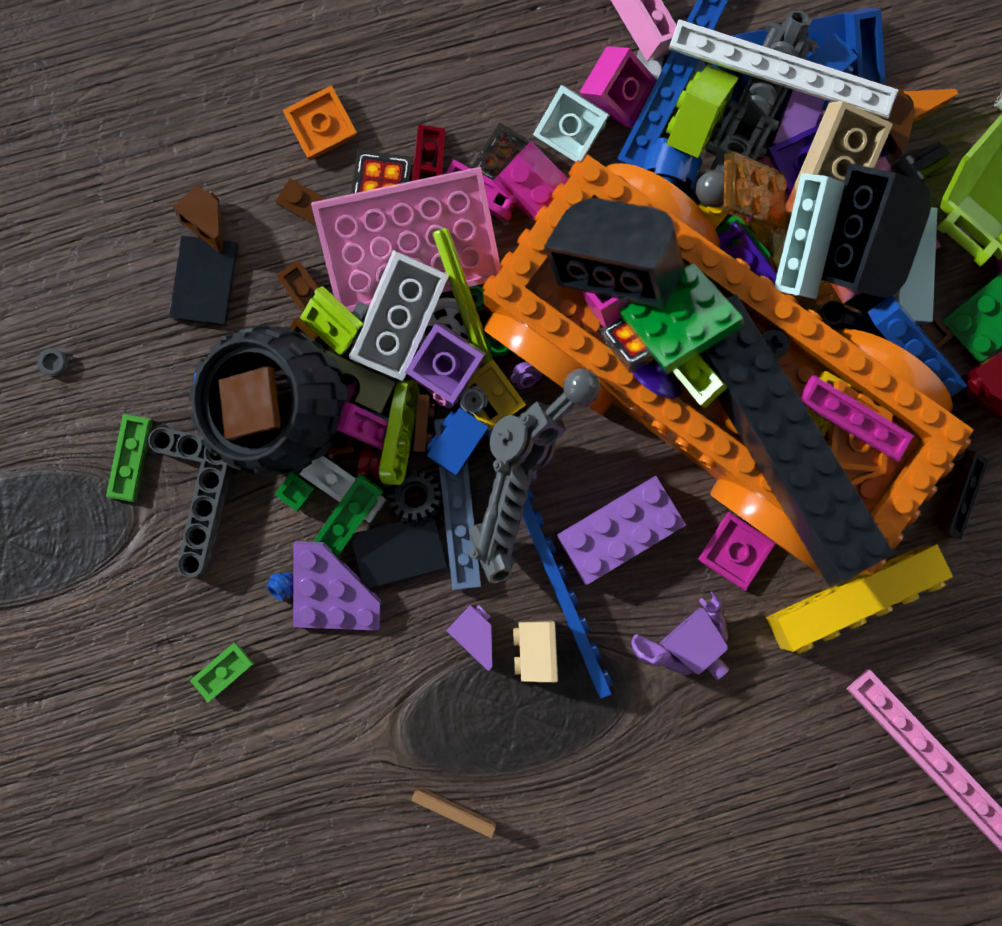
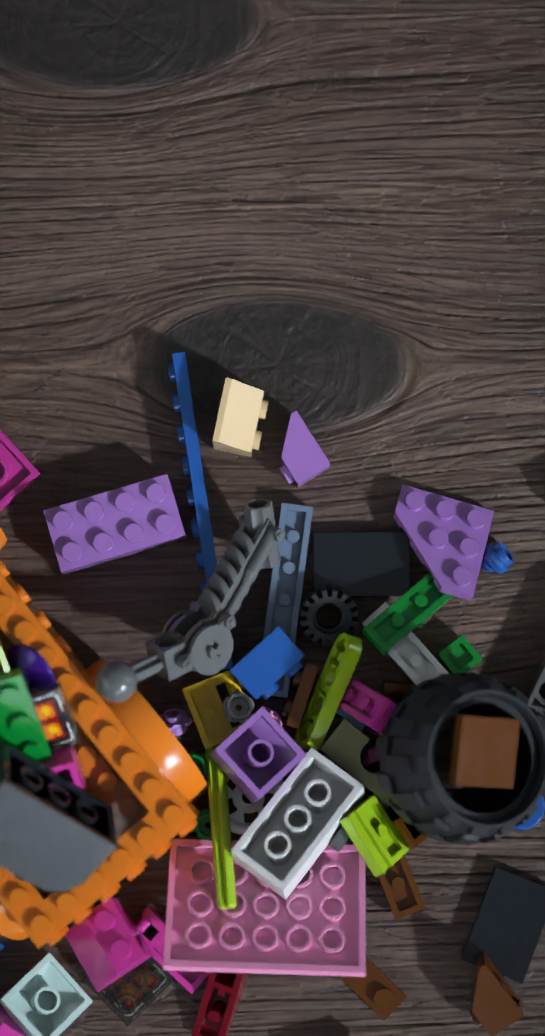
camera: 170 degrees left, 0 degrees up
tile [351,150,413,194] -> none
dark red wheel [357,448,382,480] -> none
medium nougat tile [411,786,496,838] -> none
medium lavender torso [631,592,729,680] -> none

